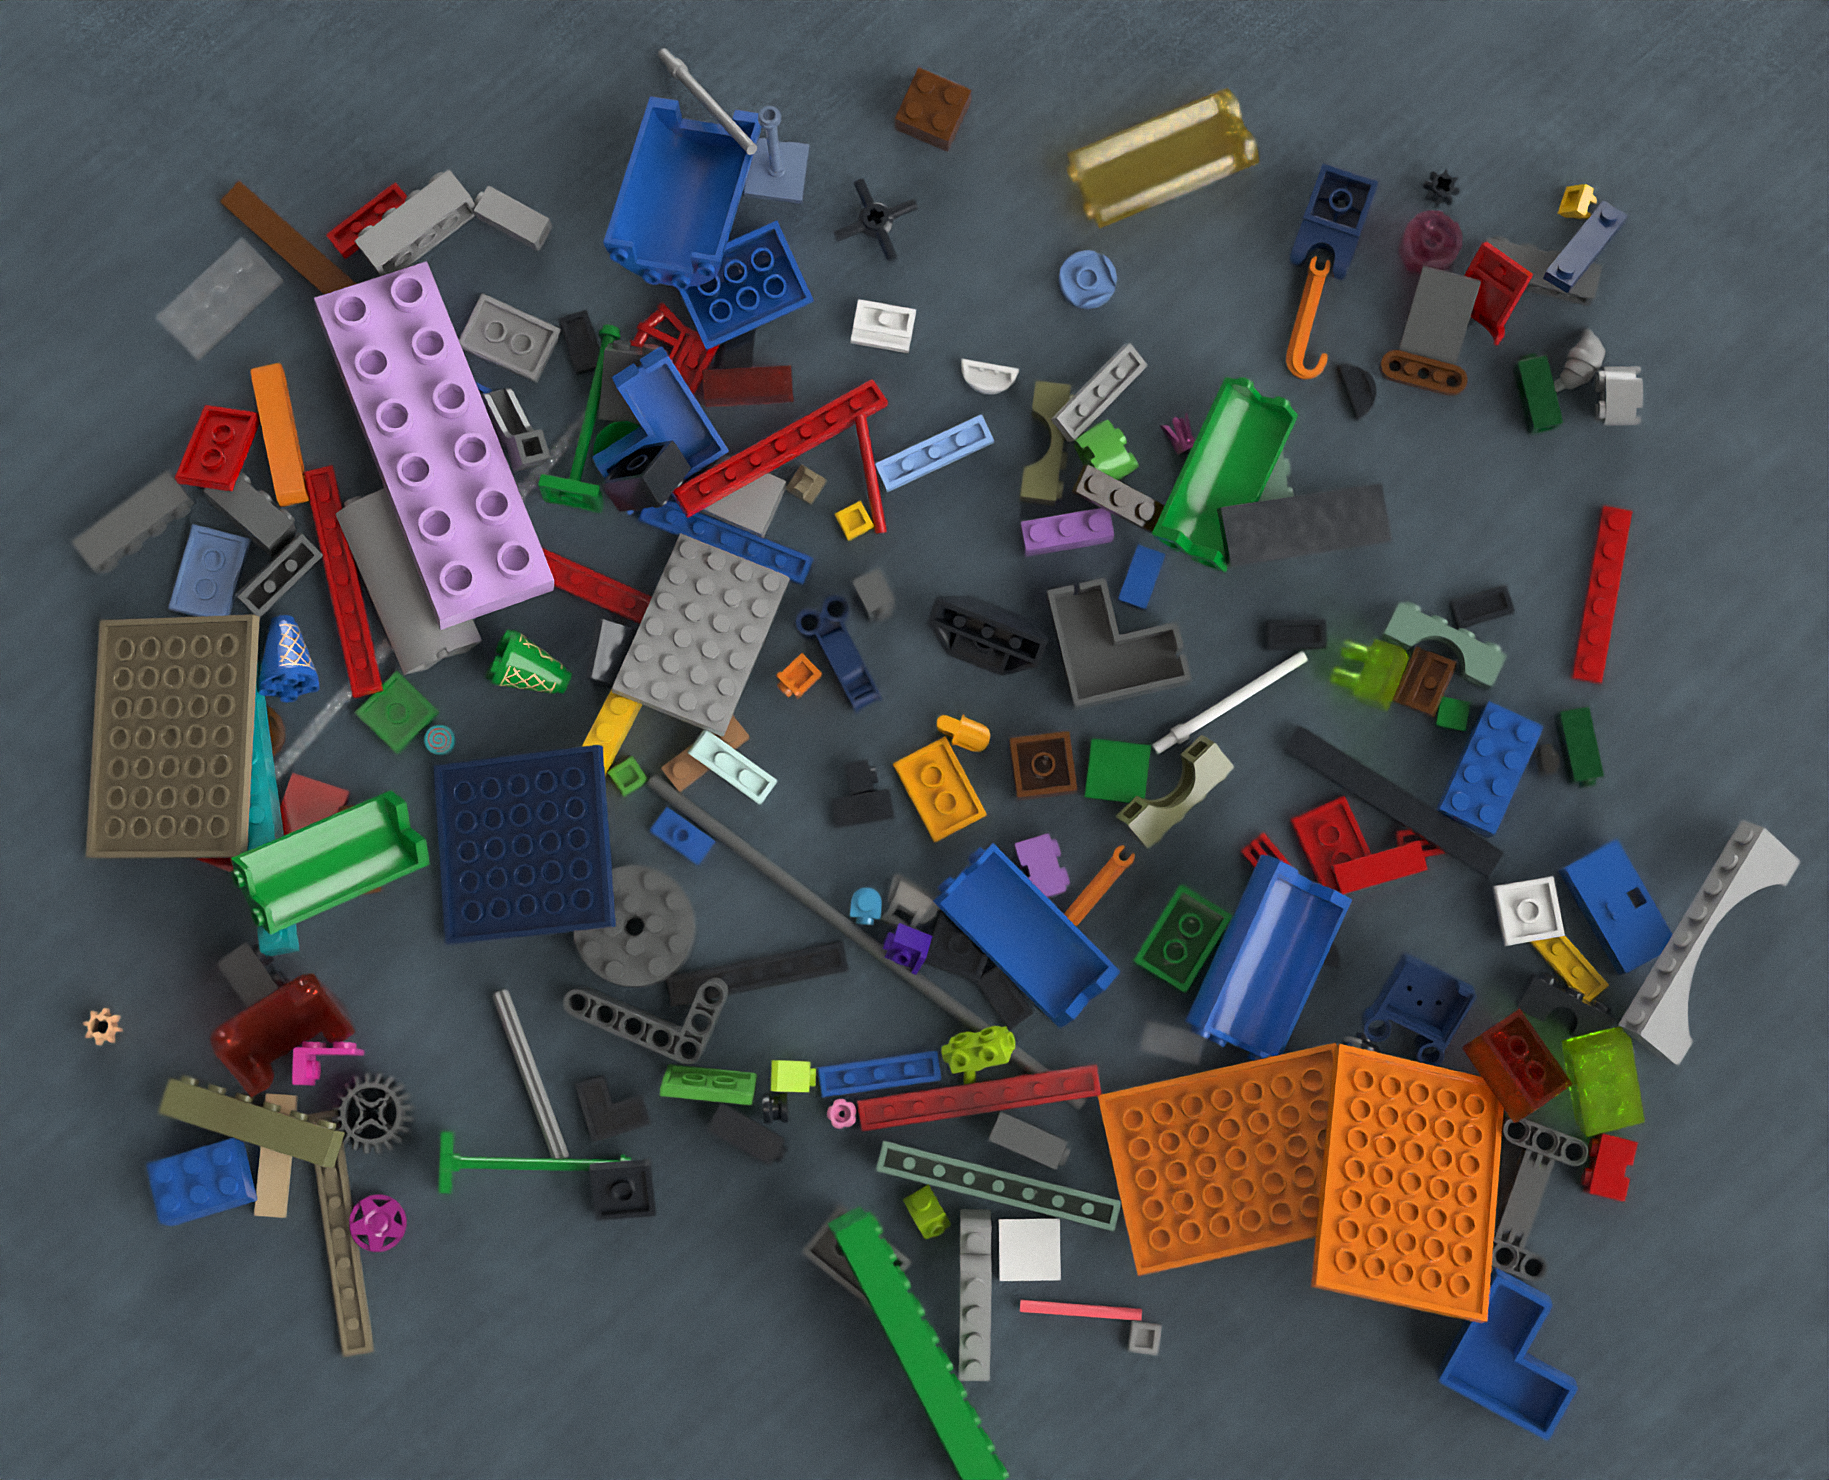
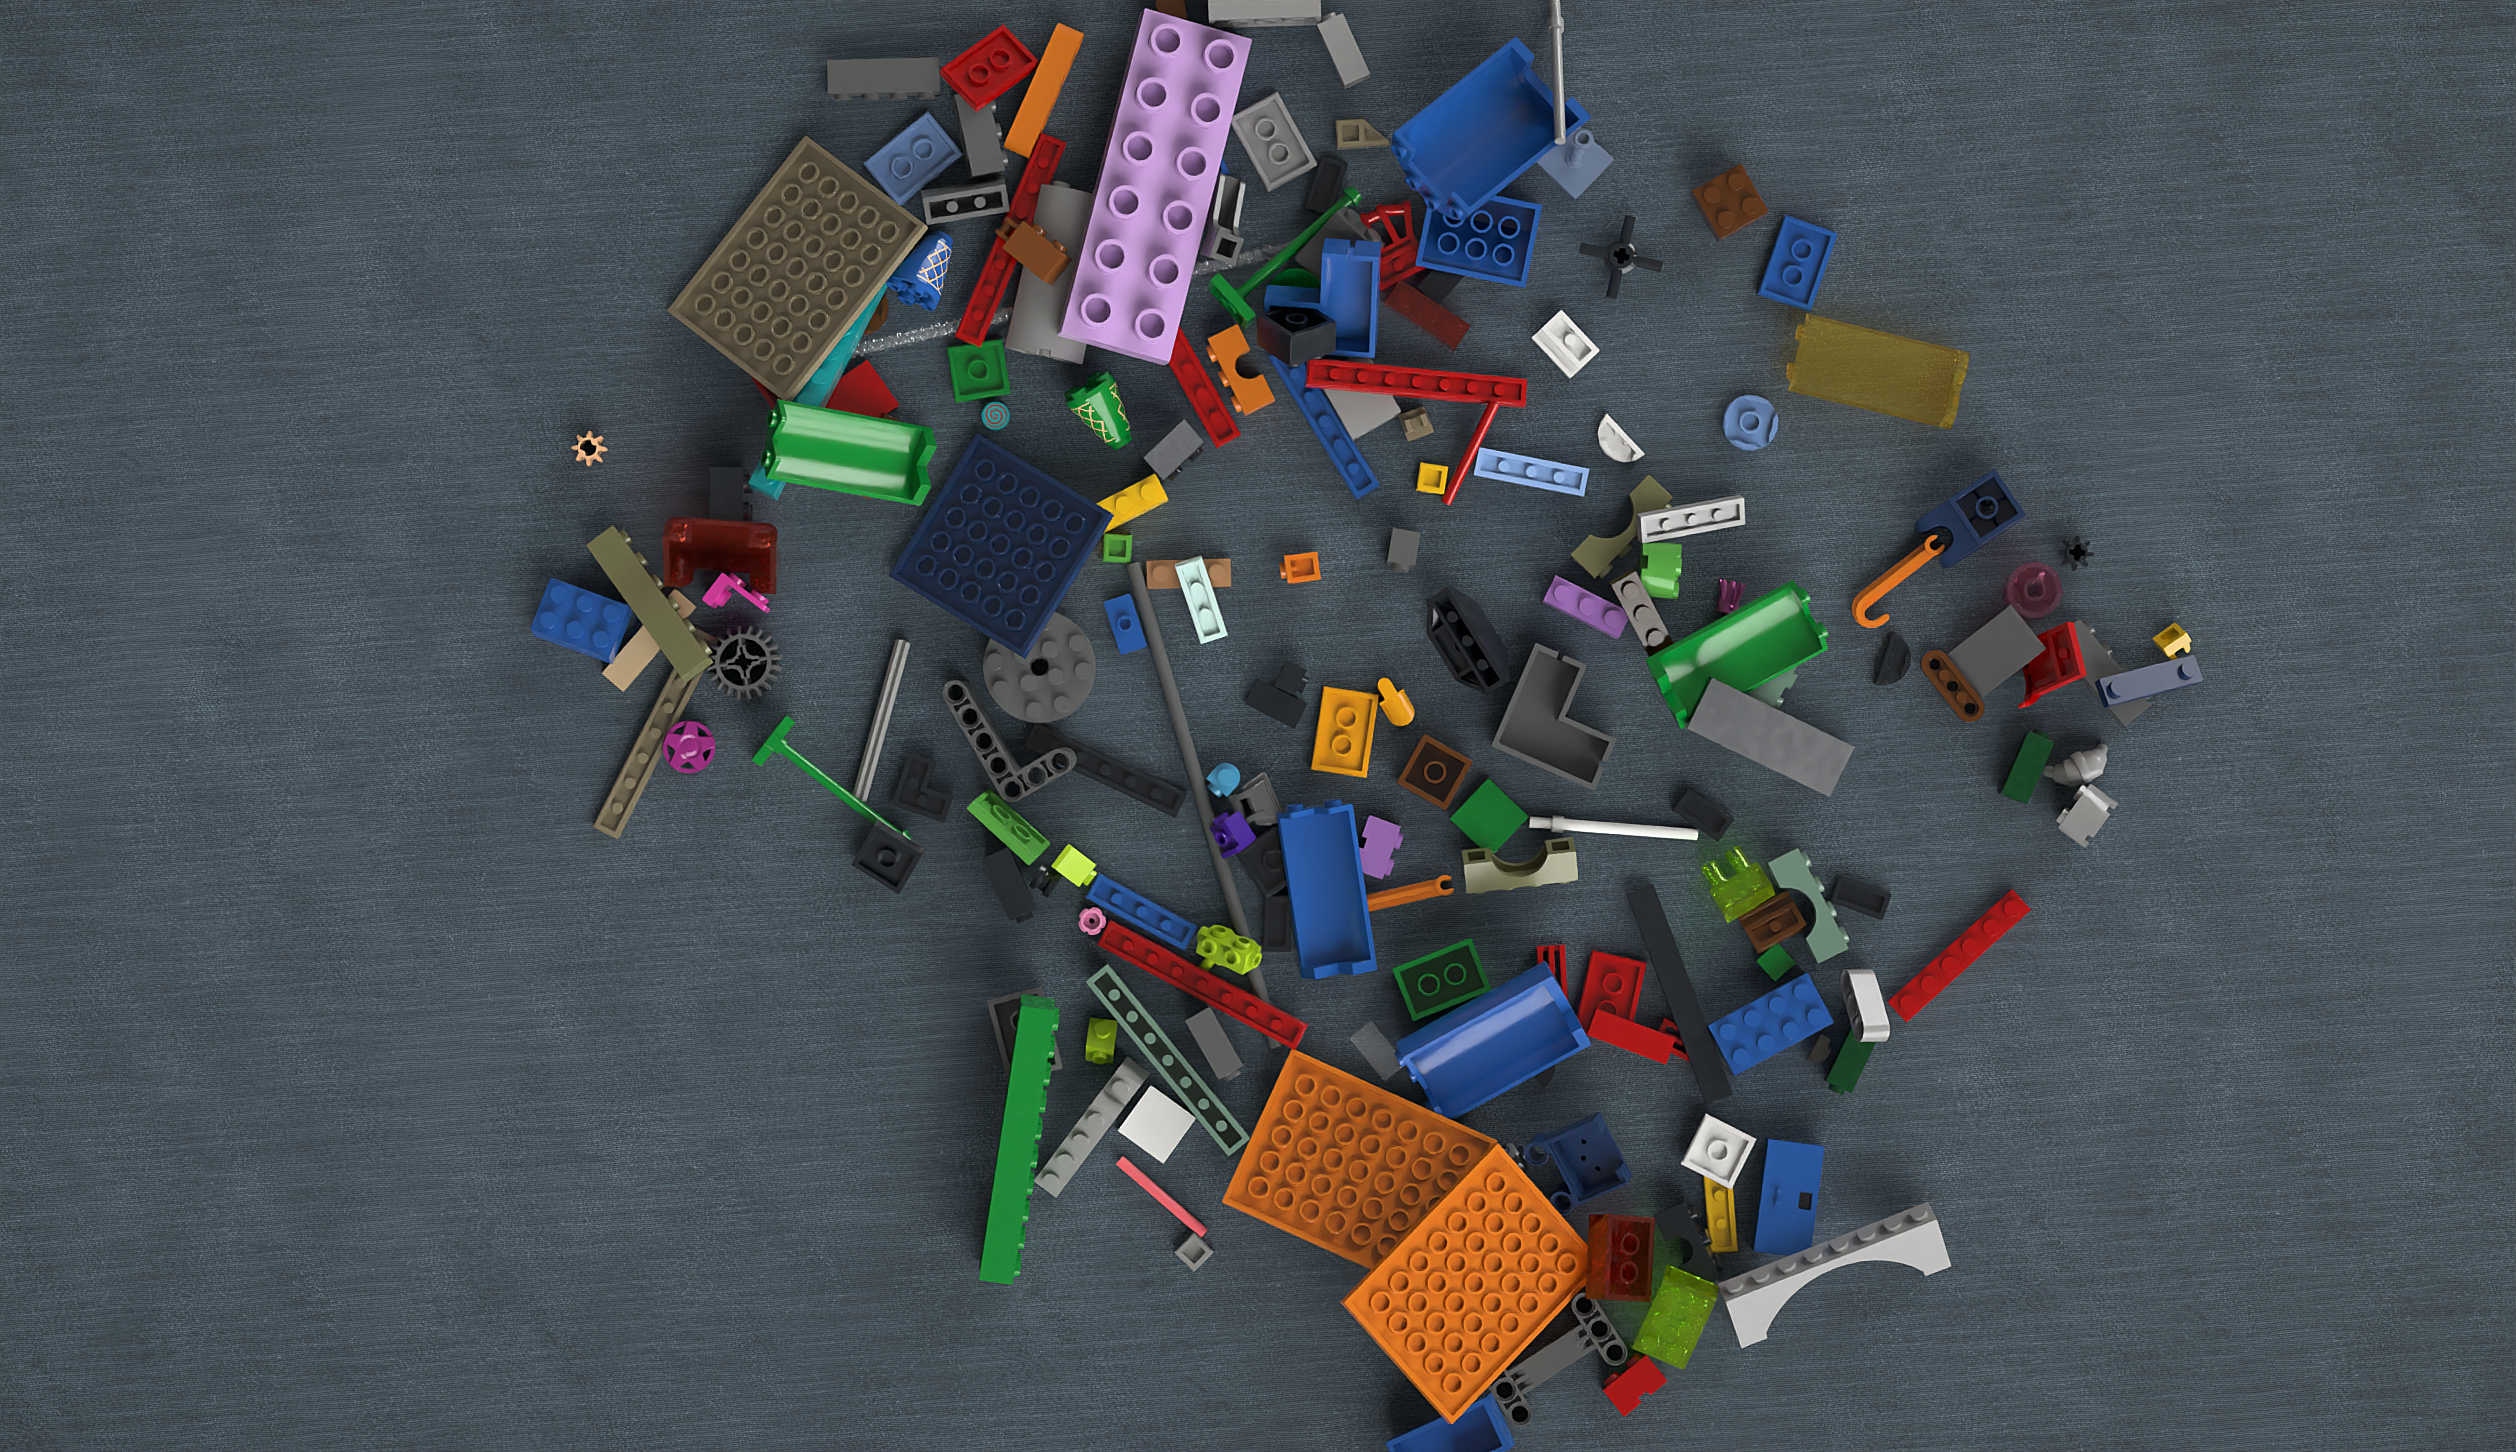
camera: 40 degrees right, 5 degrees up
light grey plate [612,533,790,737] -> none
dark blue piece [796,595,883,714] -> none
blue tile [1117,544,1166,611] -> none
none -> dark orange brick [994,216,1072,286]
none -> orange arch [1205,324,1275,416]
none -> dark tan tile [1335,119,1389,149]
none -> blue tile [1757,215,1838,313]
none -> beam [1840,969,1890,1042]

